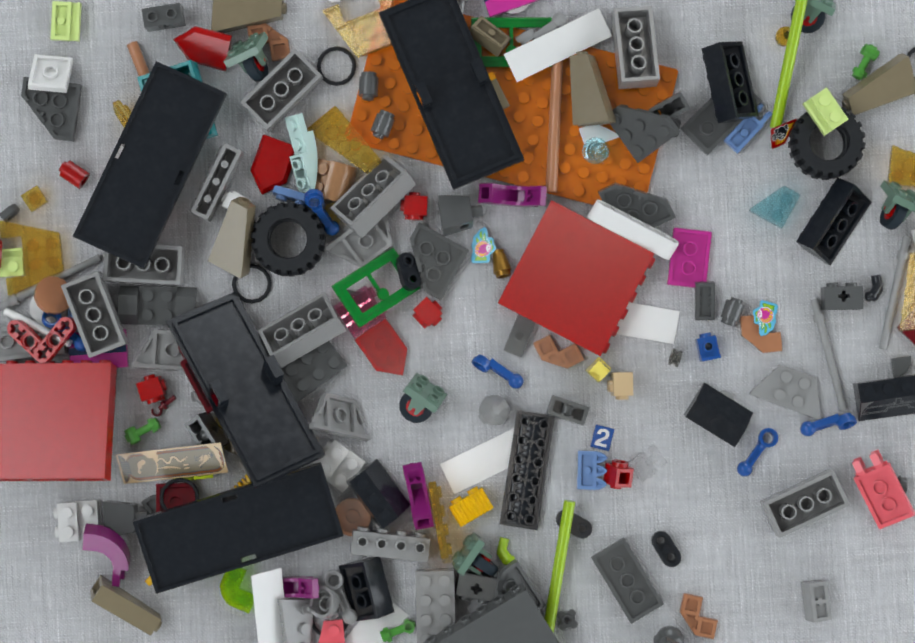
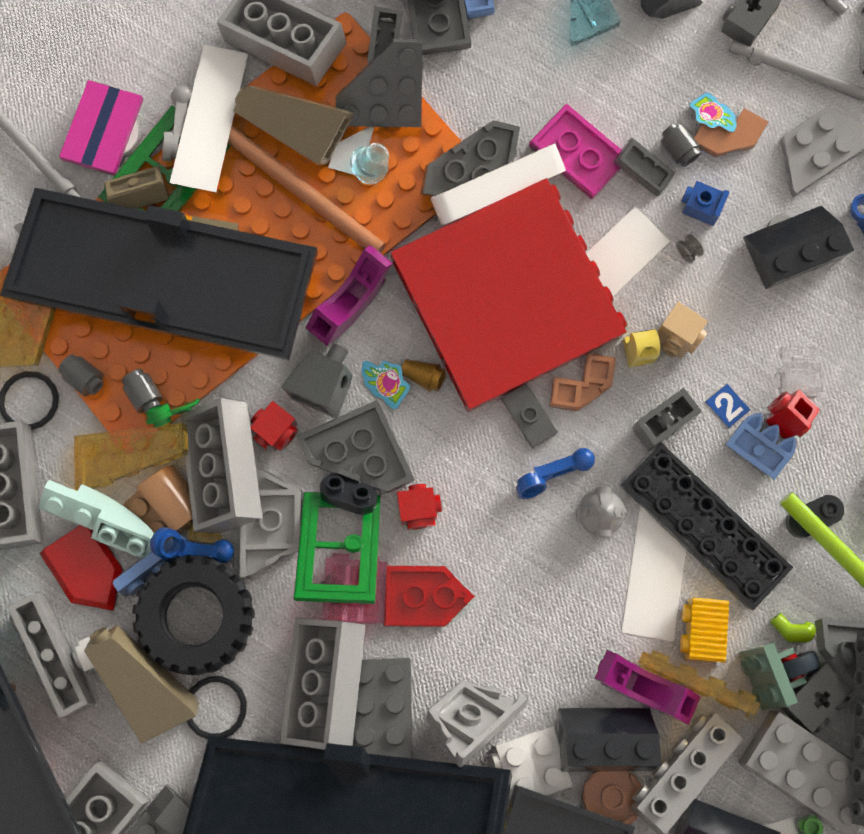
camera: 60 degrees left, 10 degrees down
sand green plate [399,373,448,423] -> none
none -> green plate [145,398,199,428]

